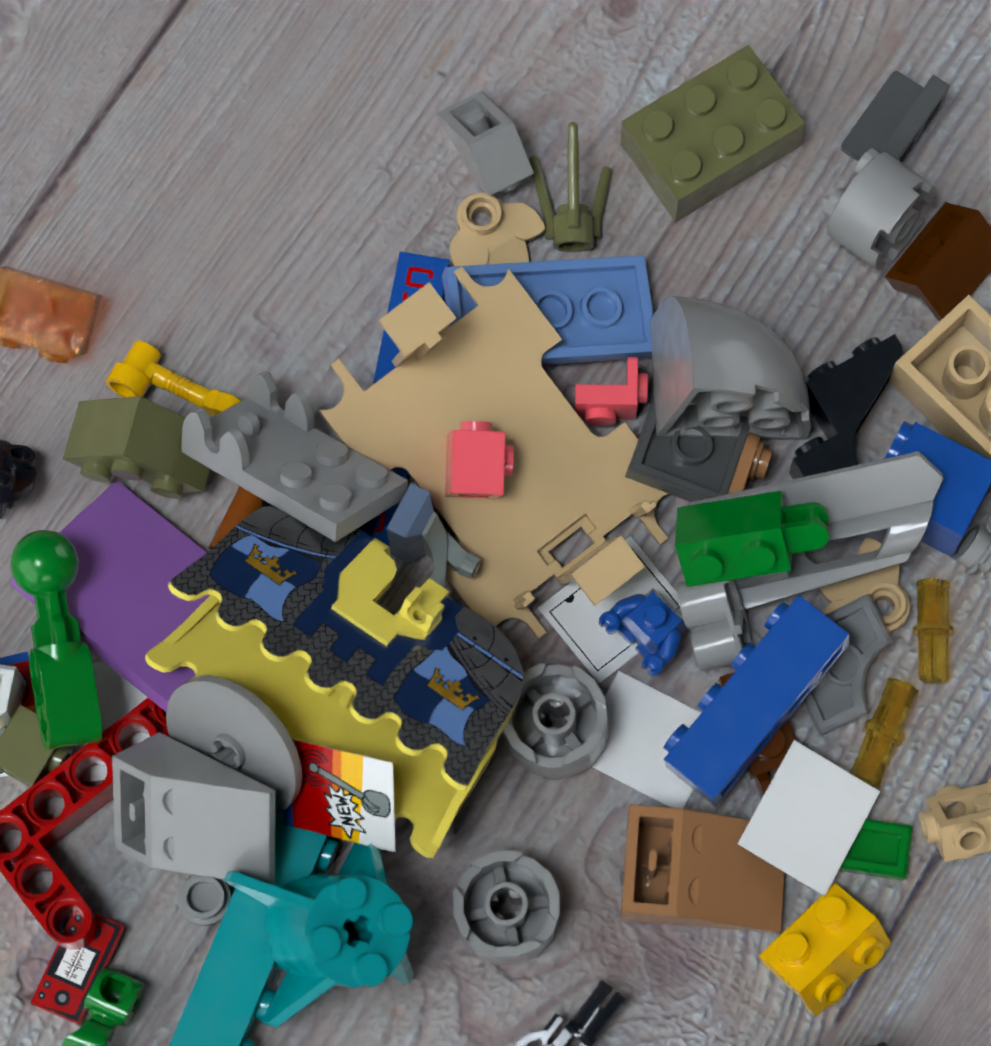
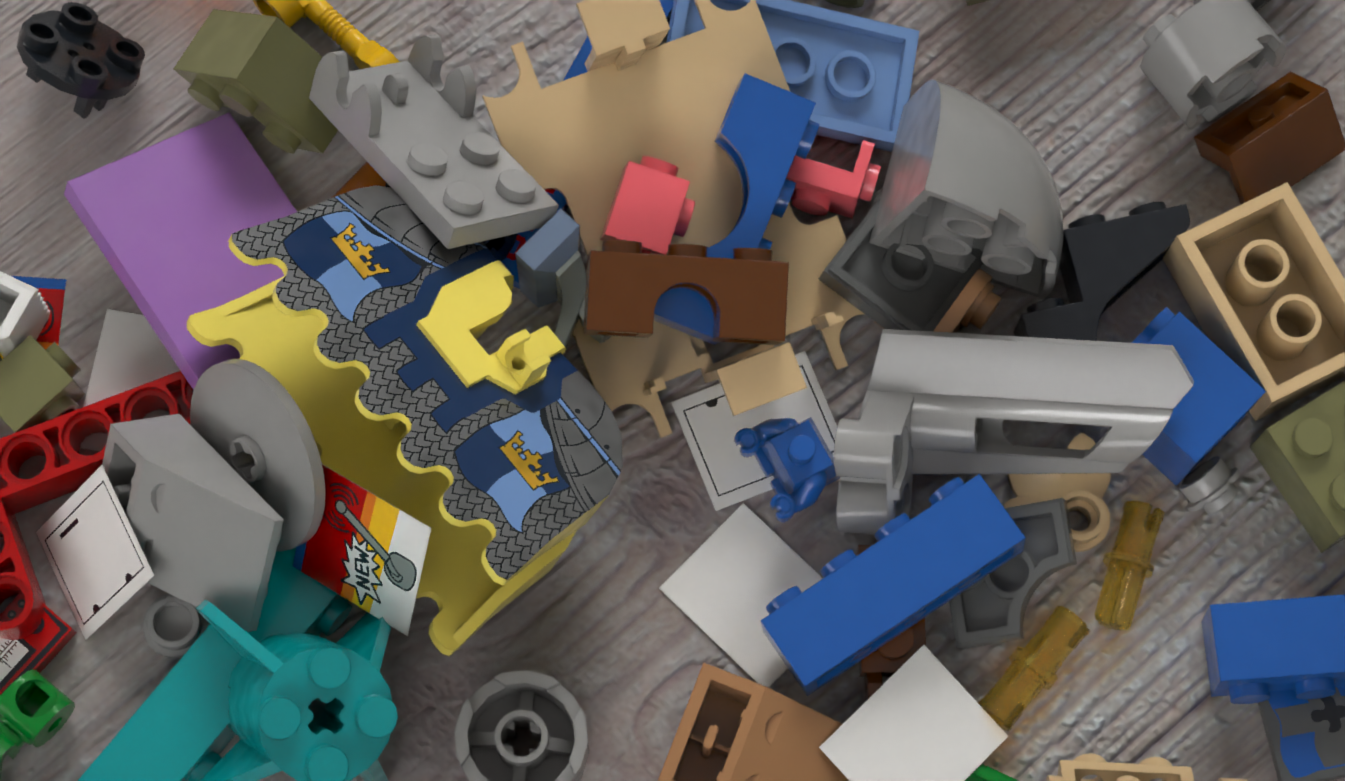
camera: 10 degrees right, 0 degrees up
green beam [10,530,102,750] -> none
light grey brick [503,663,609,781] -> none
green brick [675,491,829,587] -> none
none -> white sticker [36,465,154,640]
none -> reddish brown arch [583,240,789,345]
none -> blue arch [654,73,819,345]

